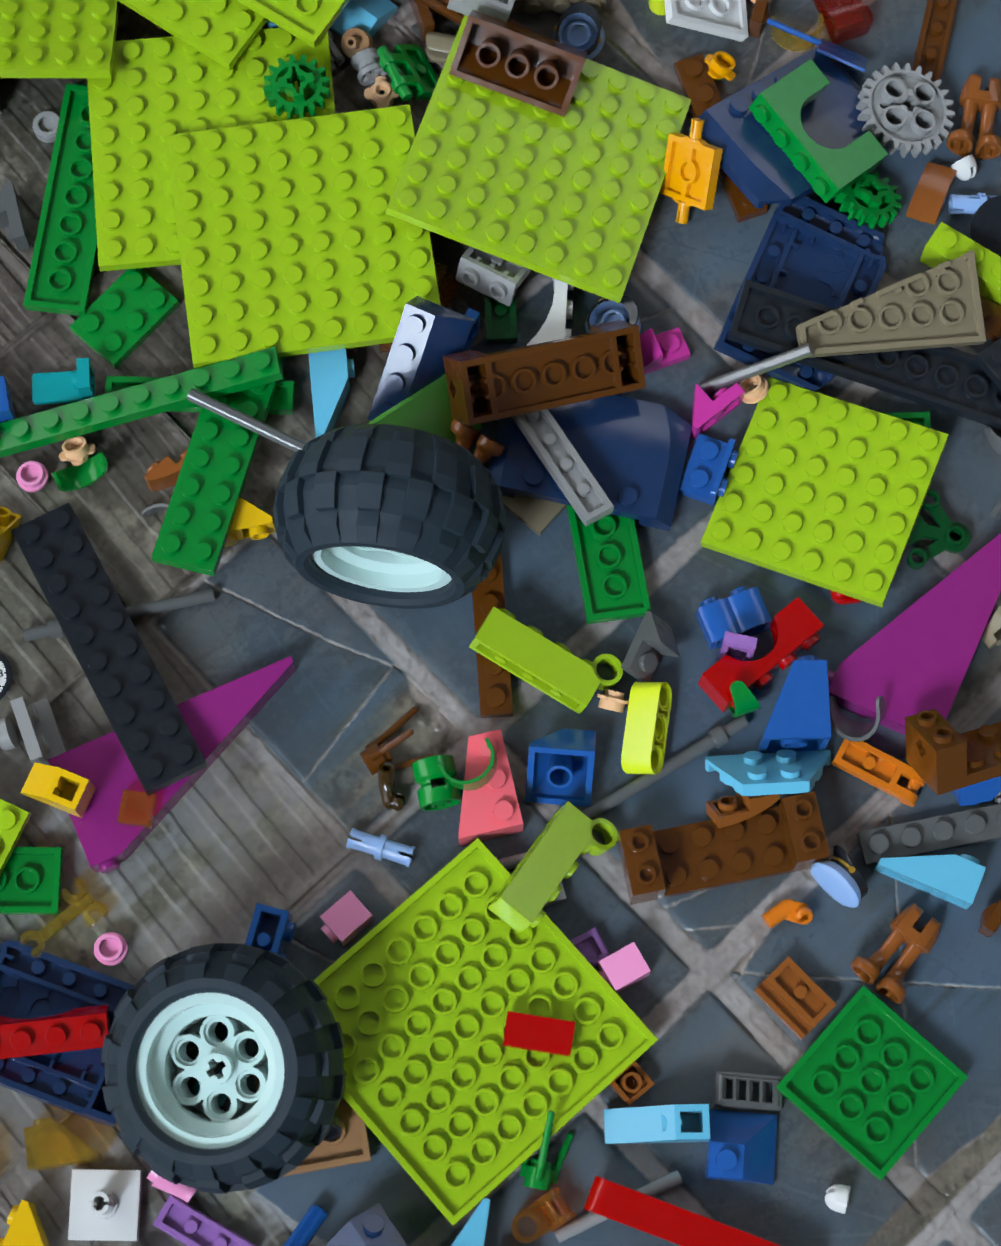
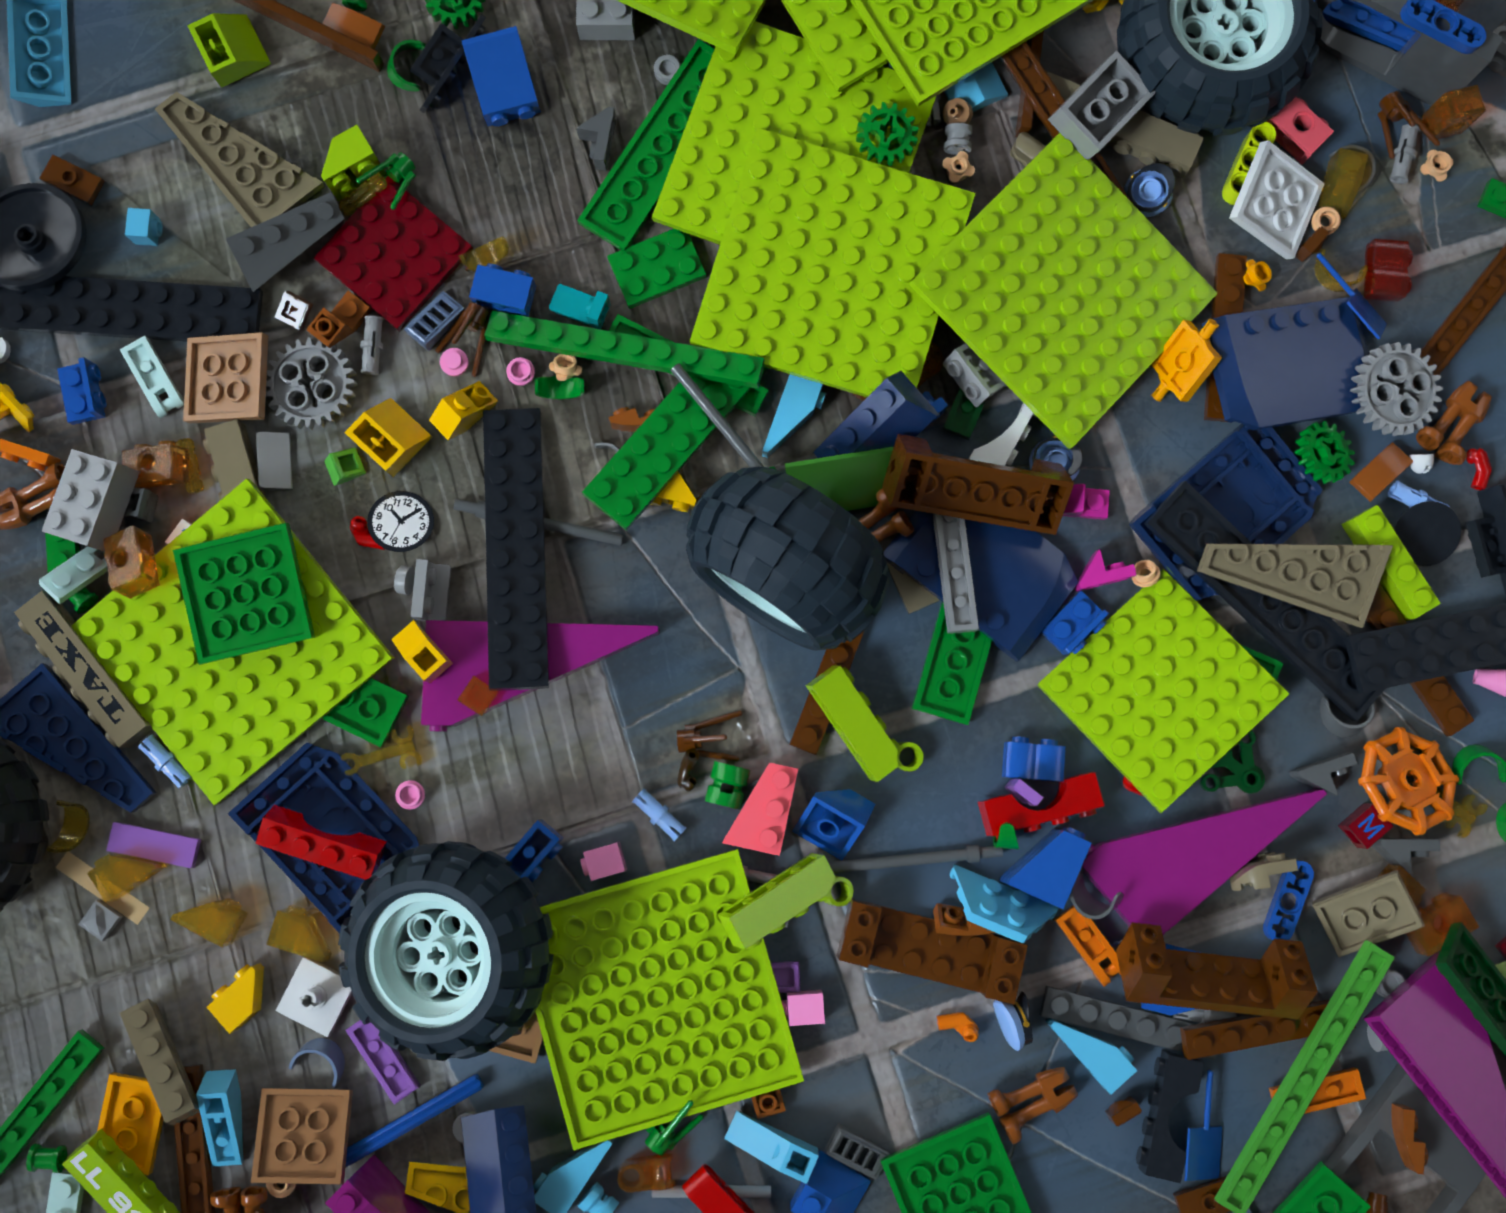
camera: 25 degrees right, 10 degrees up
green plate [377,44,438,102] -> none
green helmet [437,738,497,791] -> none
reddish brown slope [449,9,588,117] -> none
red tile [502,1011,575,1057] -> none
light nougat plate [597,689,629,713] -> none
dark grey slope [621,611,680,682] -> none
neon yellow beam [621,682,672,775] -> none
flat silver bar [699,343,815,394] -> none
green arch [749,59,888,203] -> none
dark orange plate [753,956,837,1040] -> none

